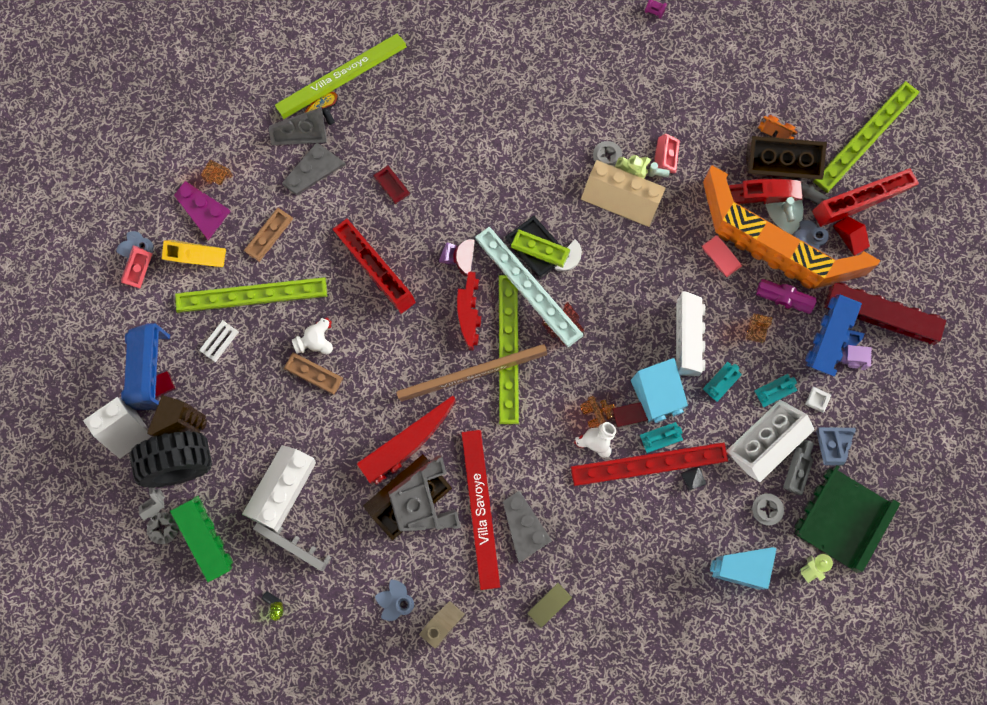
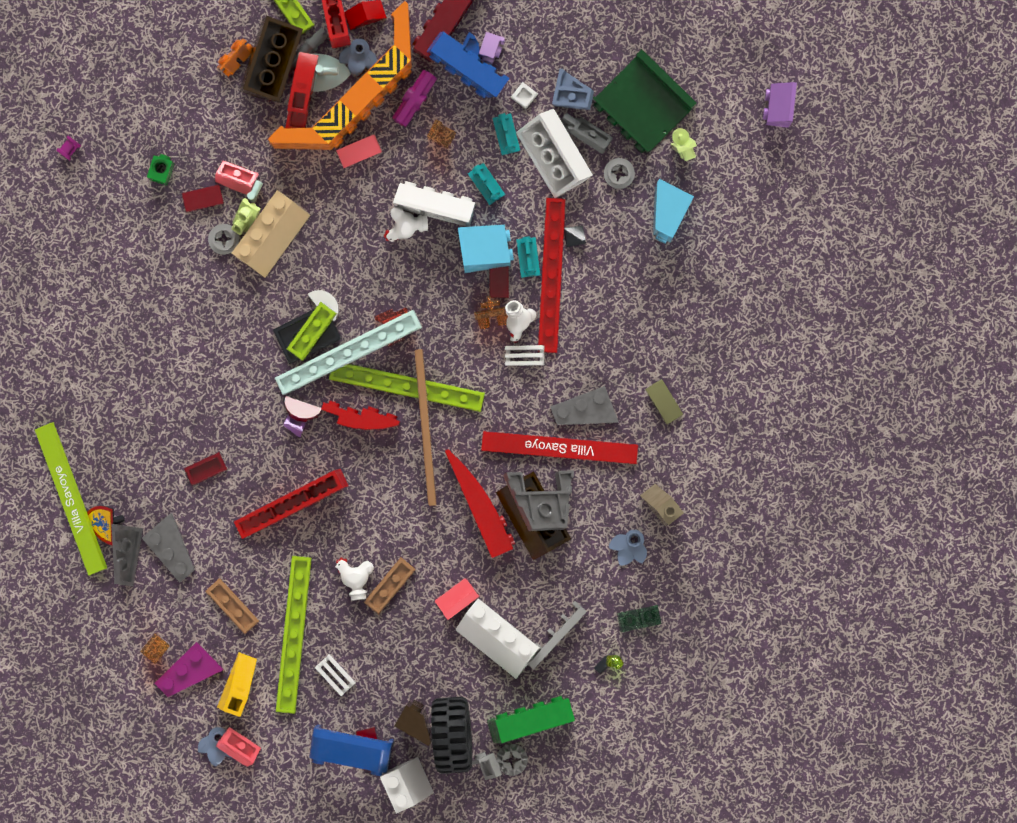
camera: 80 degrees left, 10 degrees up
none -> green brick [147,154,174,185]
none -> dark red tile [182,184,224,213]
none -> white animal [384,207,428,242]
none -> coral panel [435,578,479,620]
none -> white tile [505,345,544,366]
none -> clear green slope [617,605,662,632]
none -> medium lavender slope [763,82,797,128]

